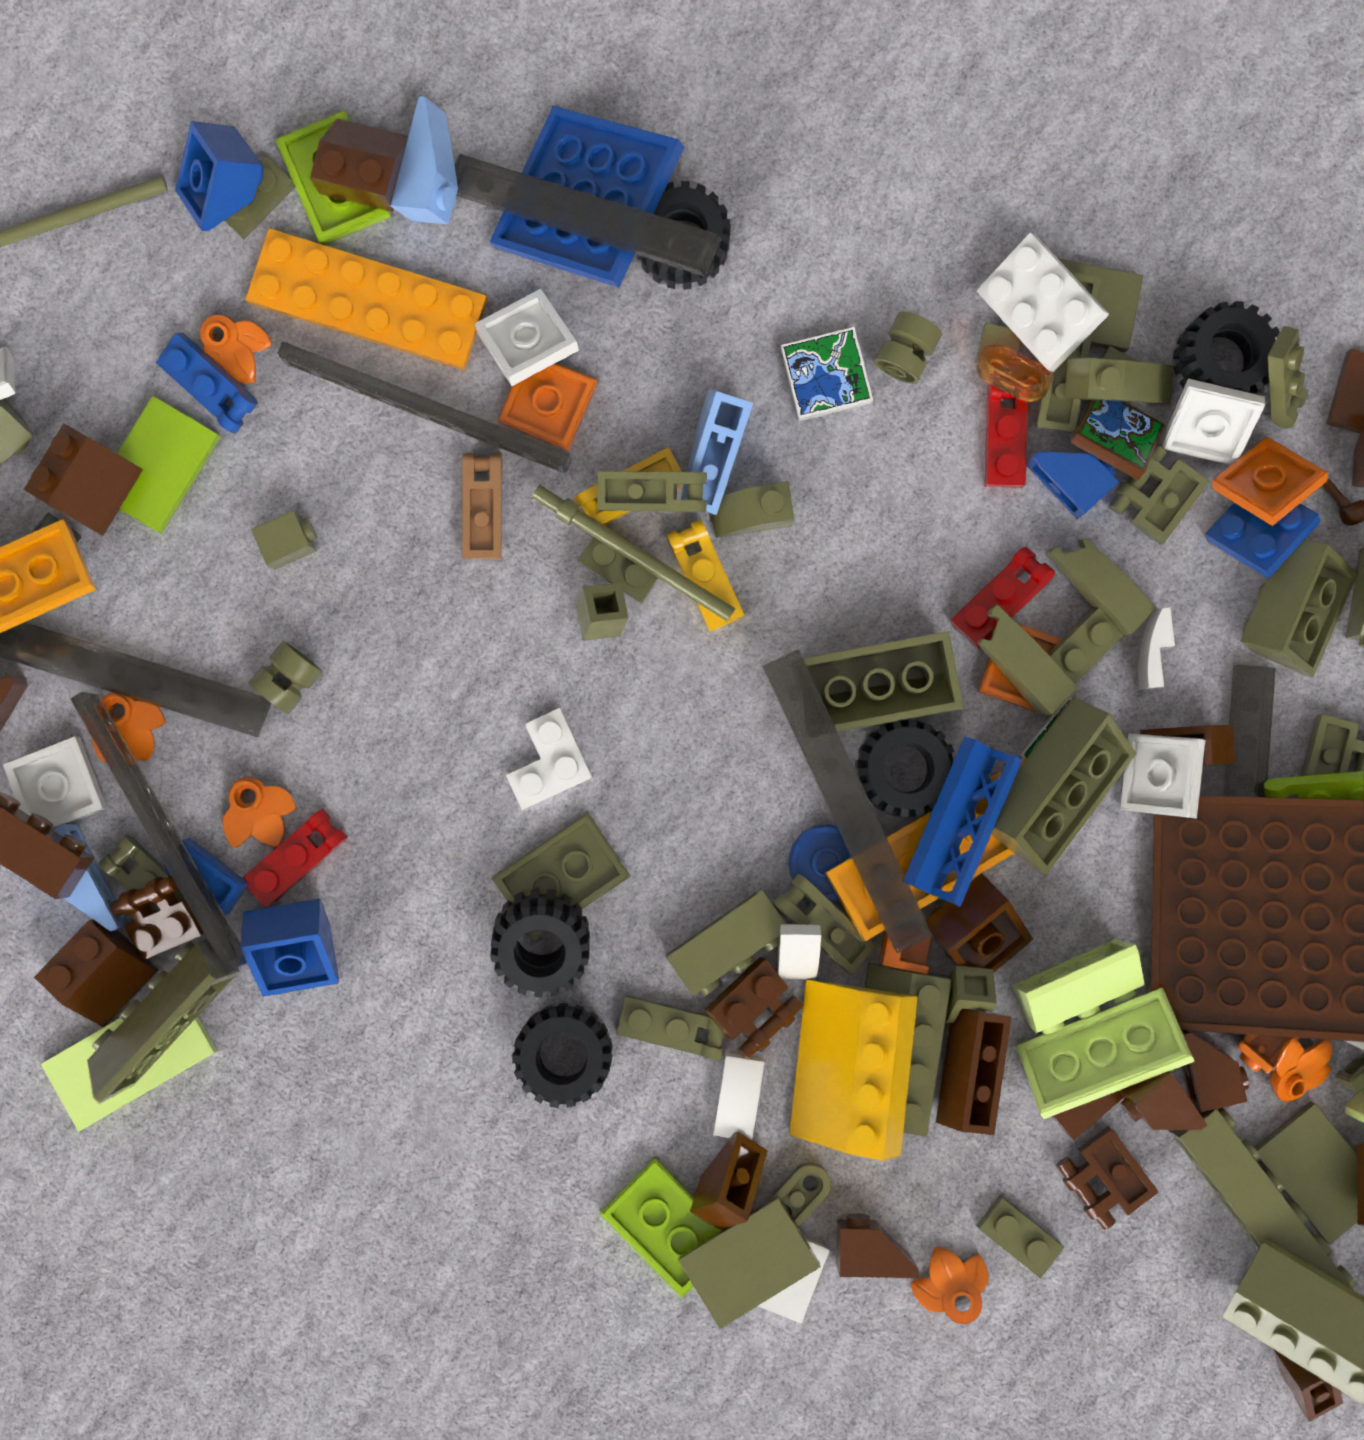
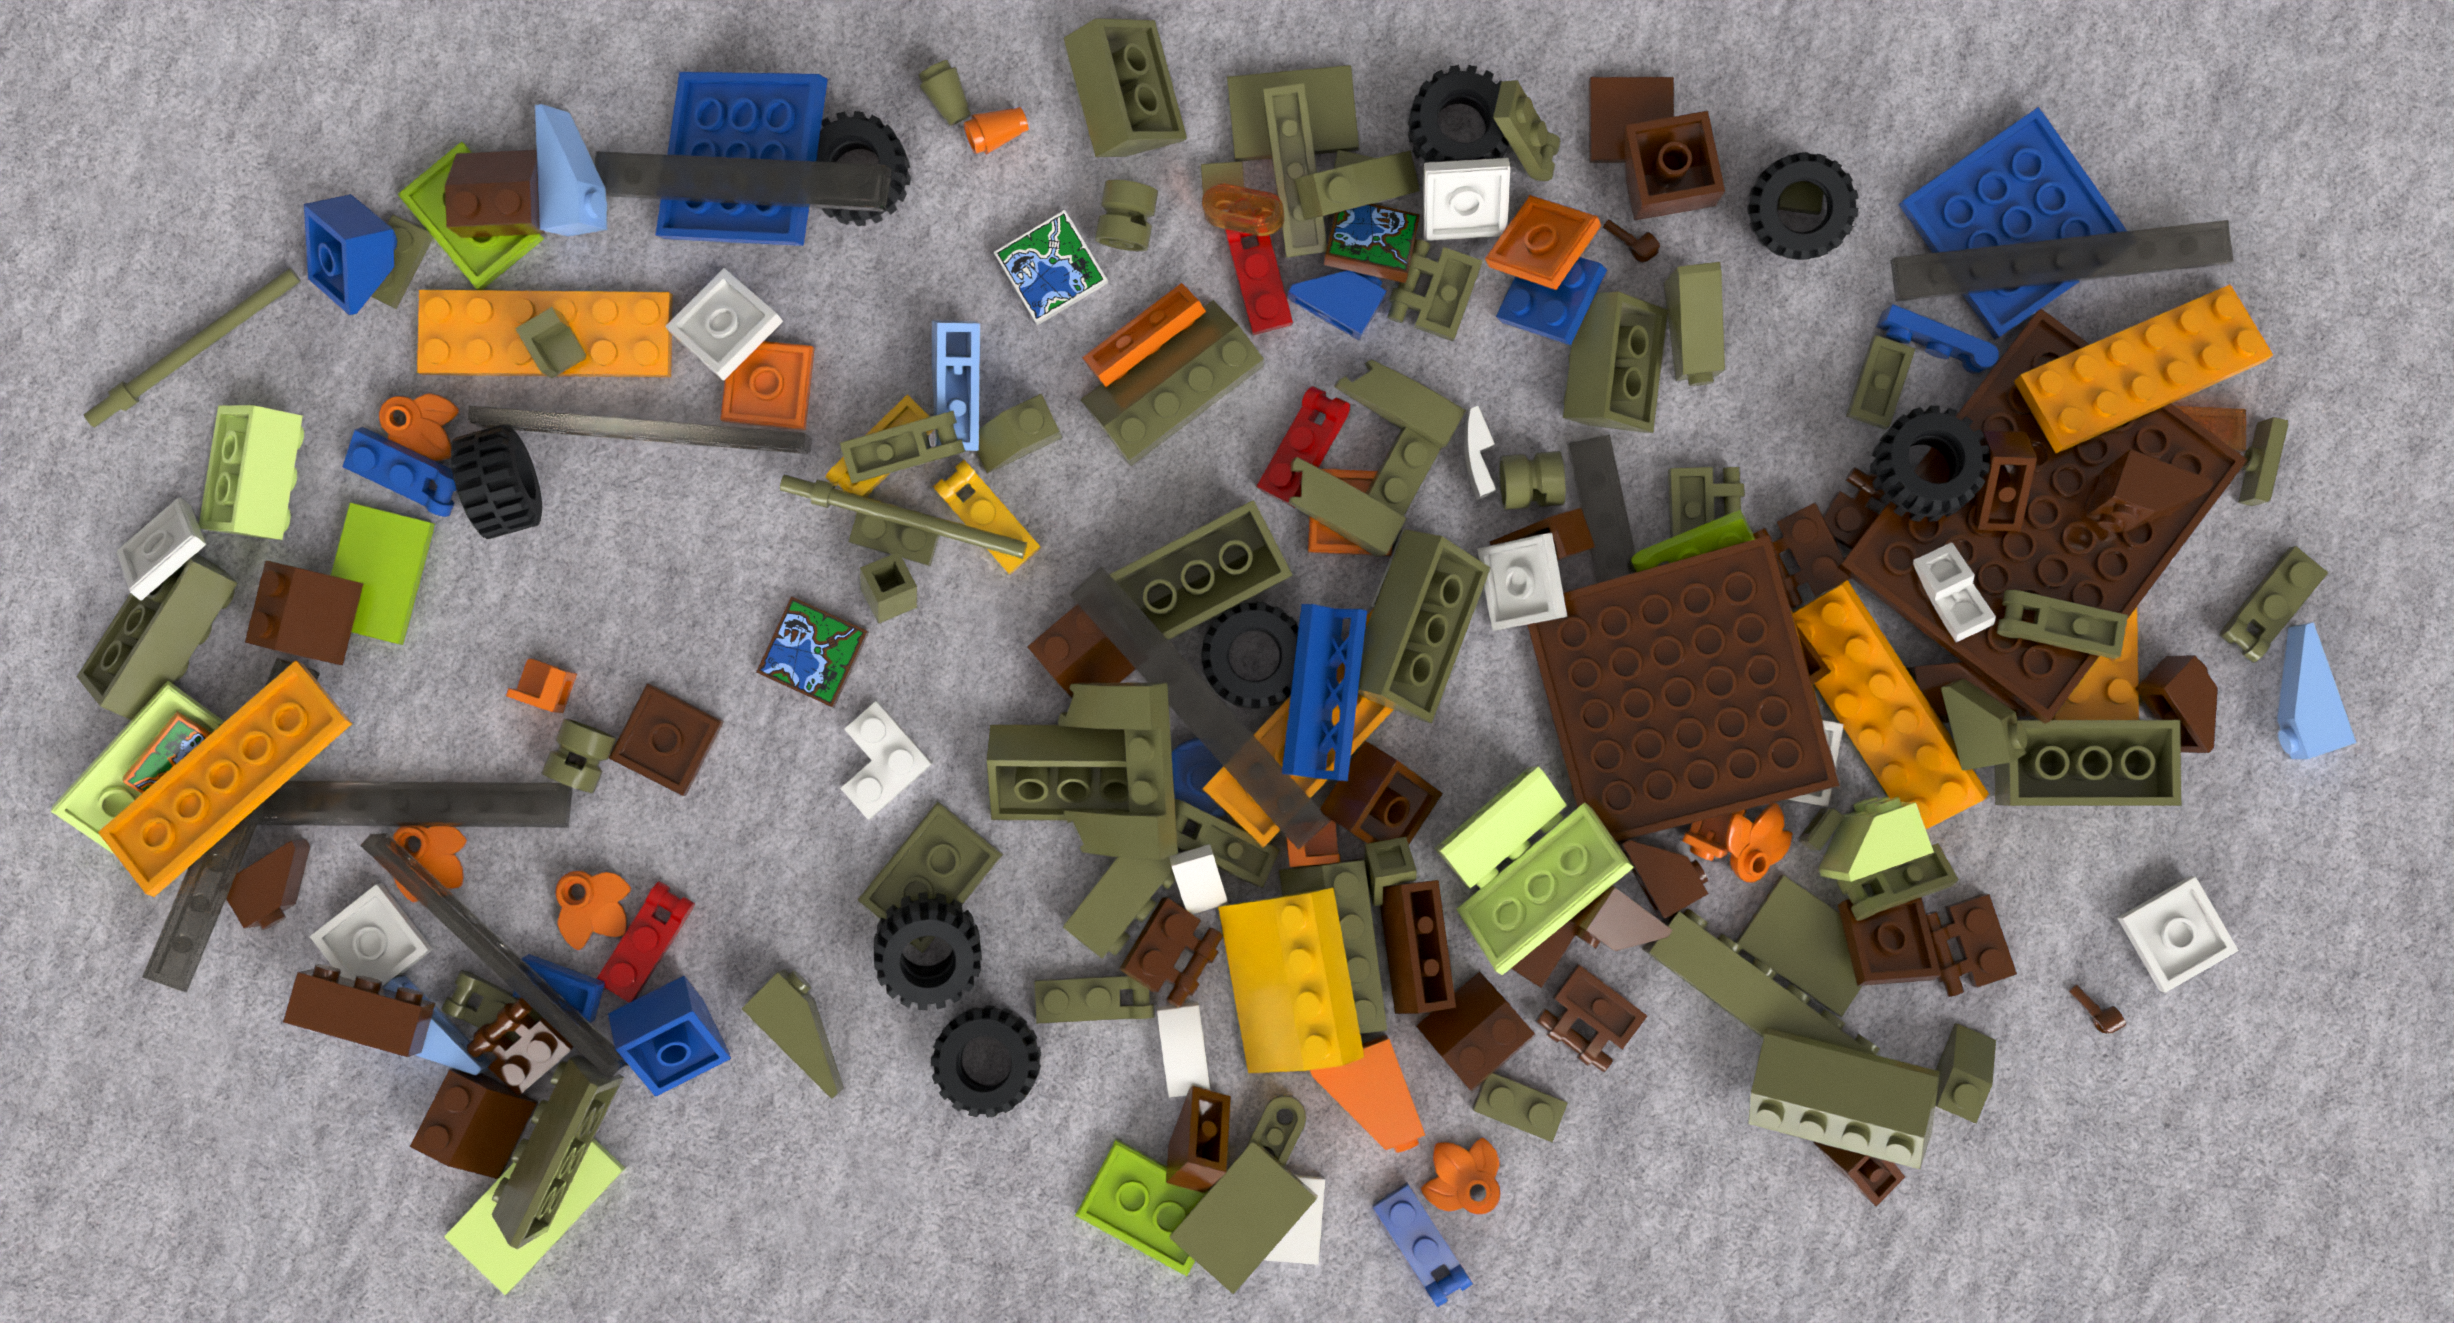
camera: 15 degrees left, 0 degrees up
olive brick [251,511,318,570] -> none
medium nougat plate [462,453,503,560] -> none
reddish brown slope [836,1214,919,1278] -> none
white plate [976,233,1109,372] -> none
none -> yellowish green slope [199,405,304,540]
none -> black tyre [451,424,542,539]
none -> orange panel [506,659,577,713]
none -> olive panel [515,307,587,378]
none -> reddish brown tile [609,683,724,796]
none -> olive slope [742,969,844,1099]
none -> tile [756,596,869,708]
none -> olive cone [918,60,972,126]
none -> orange cone [964,107,1029,155]
none -> olive slope [987,725,1129,820]
none -> reddish brown slope [1027,592,1148,698]
none -> olive wedge [1058,682,1178,860]
none -> olive slope [1063,18,1187,157]
none -> olive slope [1080,300,1264,466]
none -> orange plate [1082,283,1206,387]
none -> orange slope [1310,1035,1425,1153]
none -> plate [1372,1182,1473,1307]
none -> reddish brown slope [1416,971,1536,1091]
none -> olive wheel [1499,451,1566,510]

